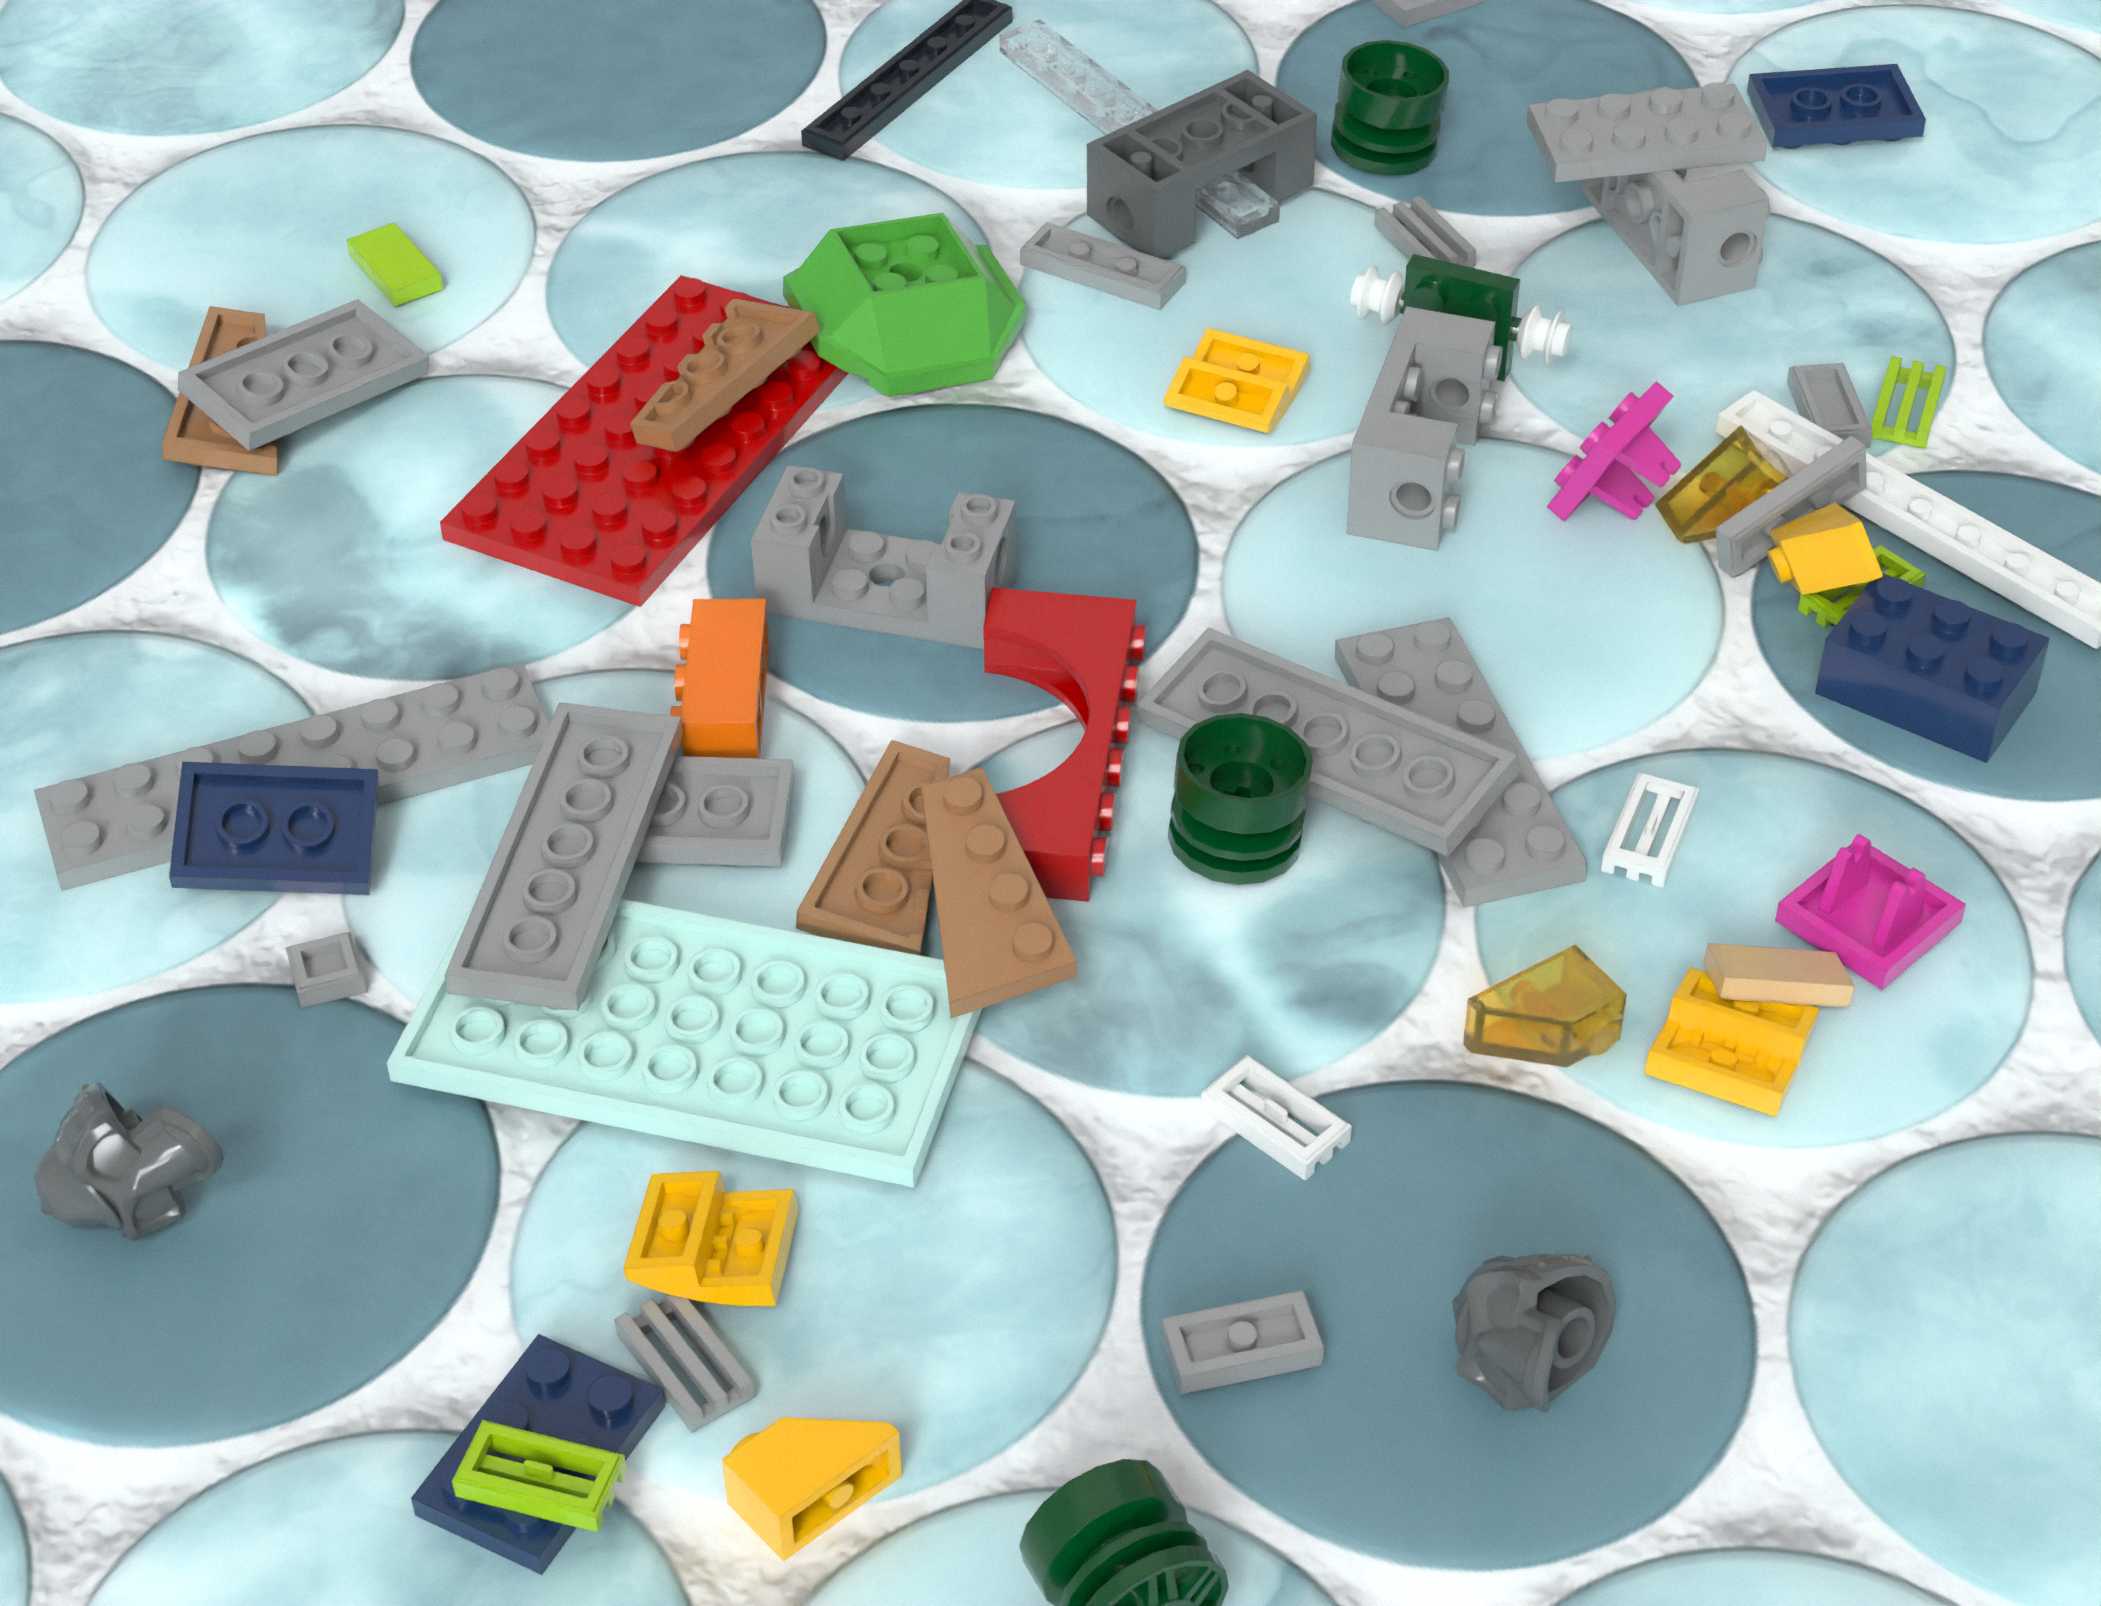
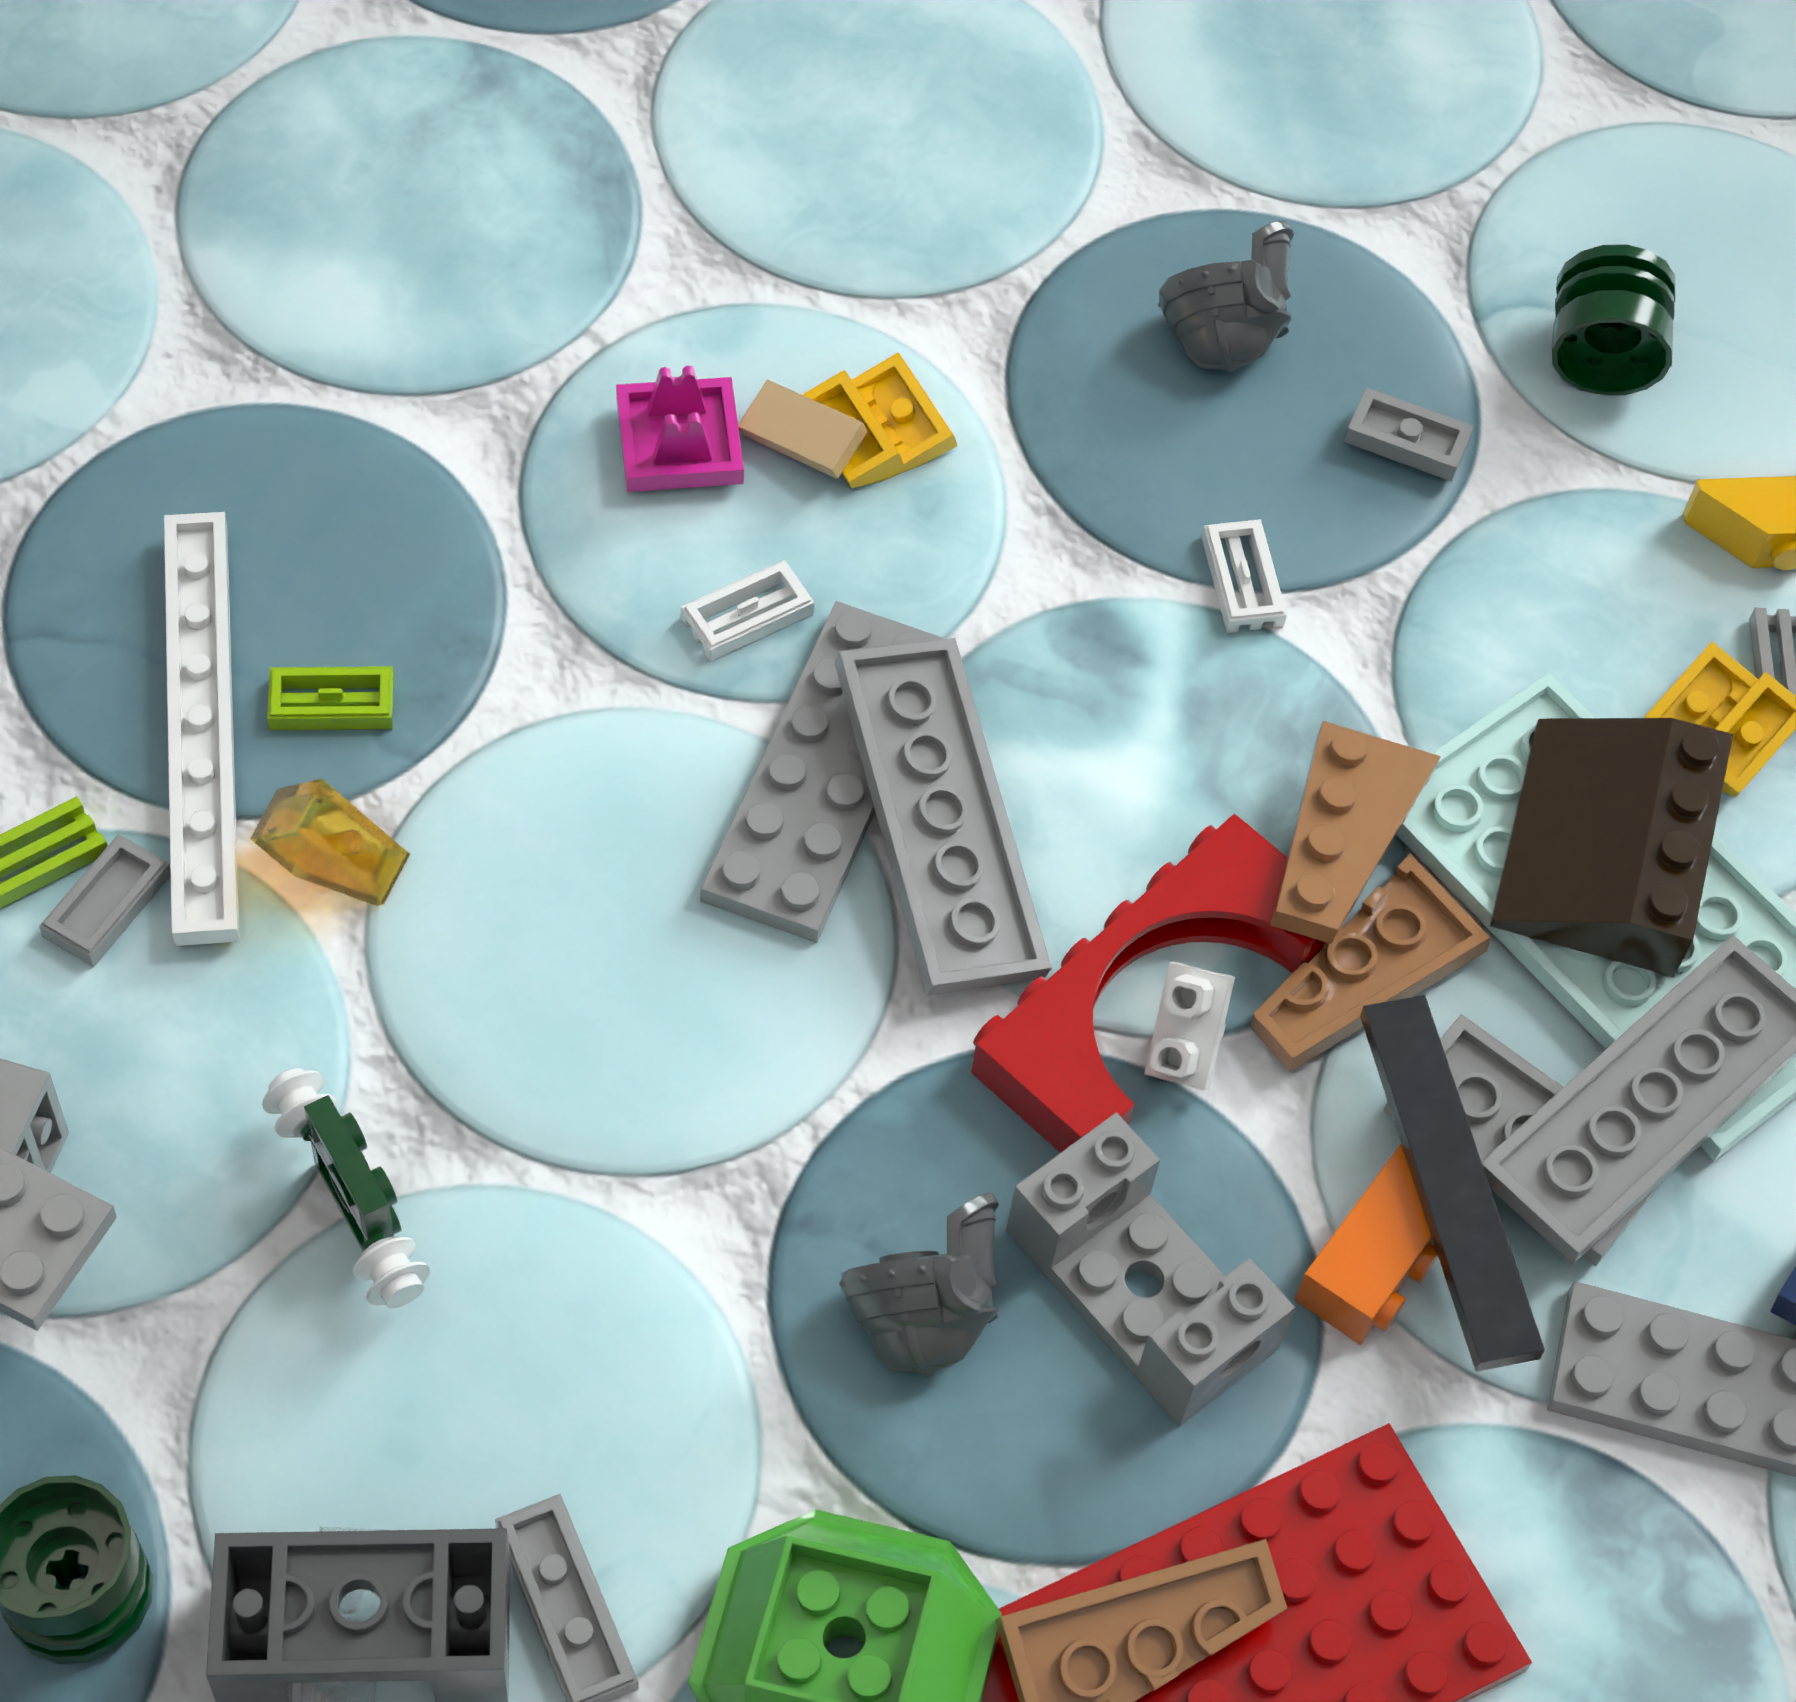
camera: 150 degrees left, 15 degrees up
yellow slope [1163,328,1311,433] -> none
dark green wheel [1168,713,1313,885] -> none
light grey plate [1346,306,1502,551] -> none
light grey tile [1374,196,1476,267] -> none
clear yellow slope [1463,944,1627,1068] -> none
dark pink plate [1547,381,1681,521] -> none
light grey tile [1716,435,1867,578] -> none
yellow slope [1767,503,1883,595] -> none
dark blue brick [1815,573,2050,763] -> none
none -> dark grey head [839,1193,999,1377]
none -> white hips [1144,961,1235,1091]
none -> black tile [1360,995,1545,1372]
none -> dark brown slope [1490,718,1733,977]

